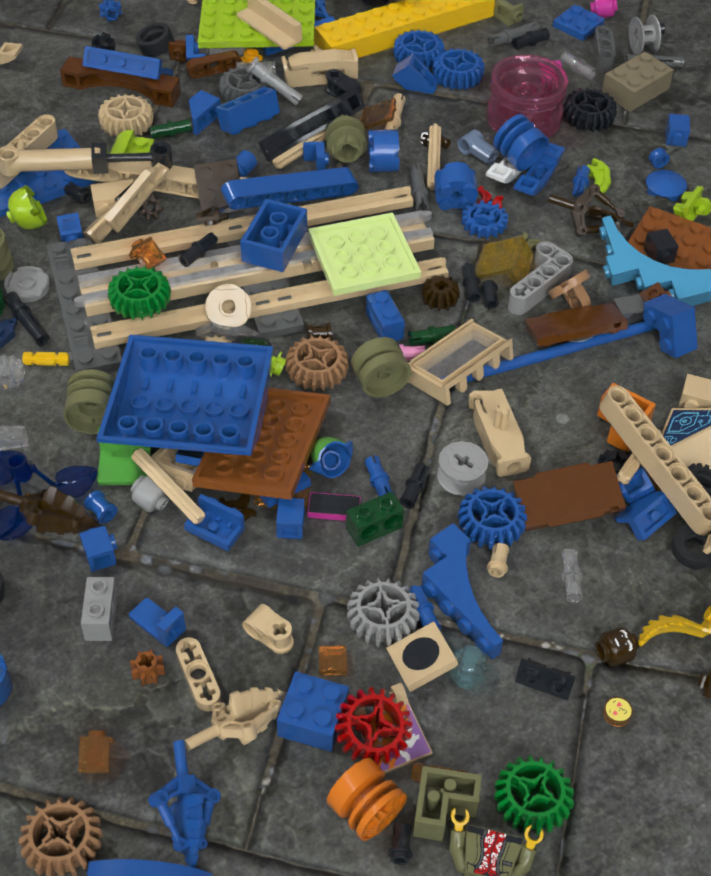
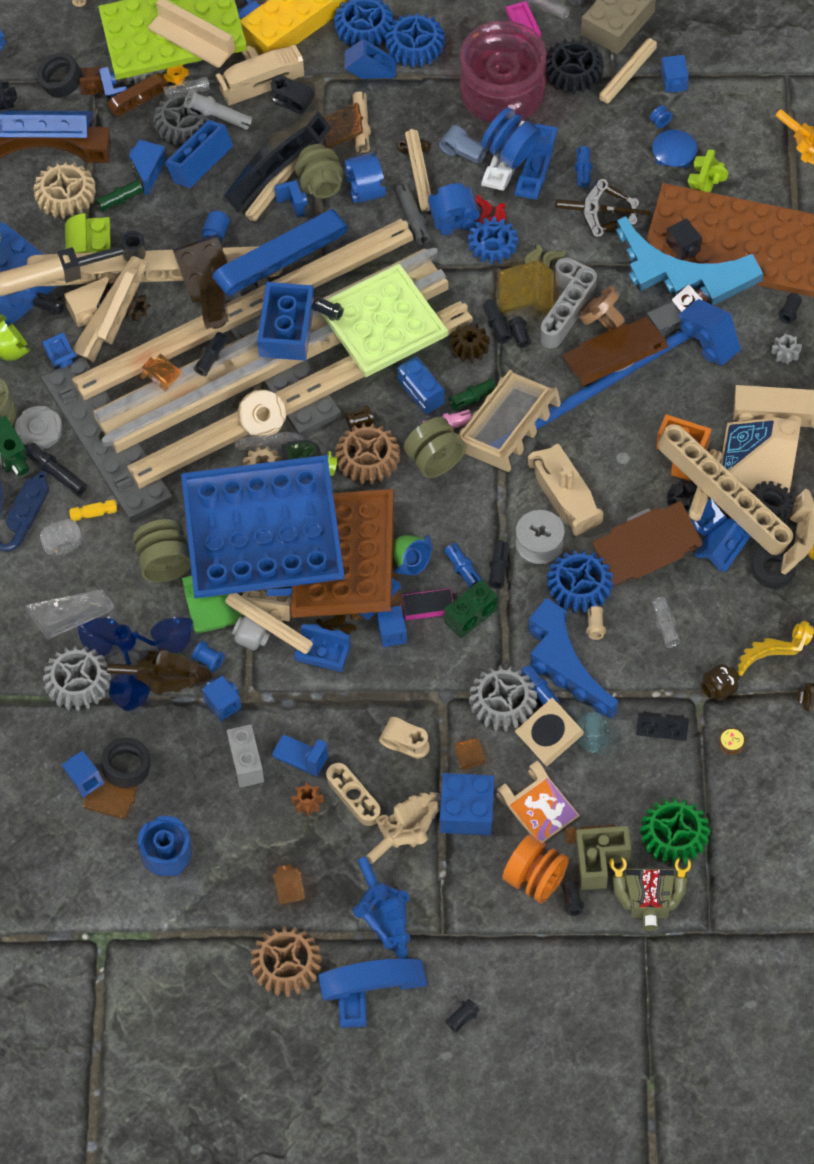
camera: 10 degrees left, 10 degrees up
green gear [107,265,171,321] -> none
red gear [335,687,413,765] -> none
lime piece [587,158,611,194] -> none
none -> black pin [312,296,344,321]
none -> tan axle [599,38,657,104]

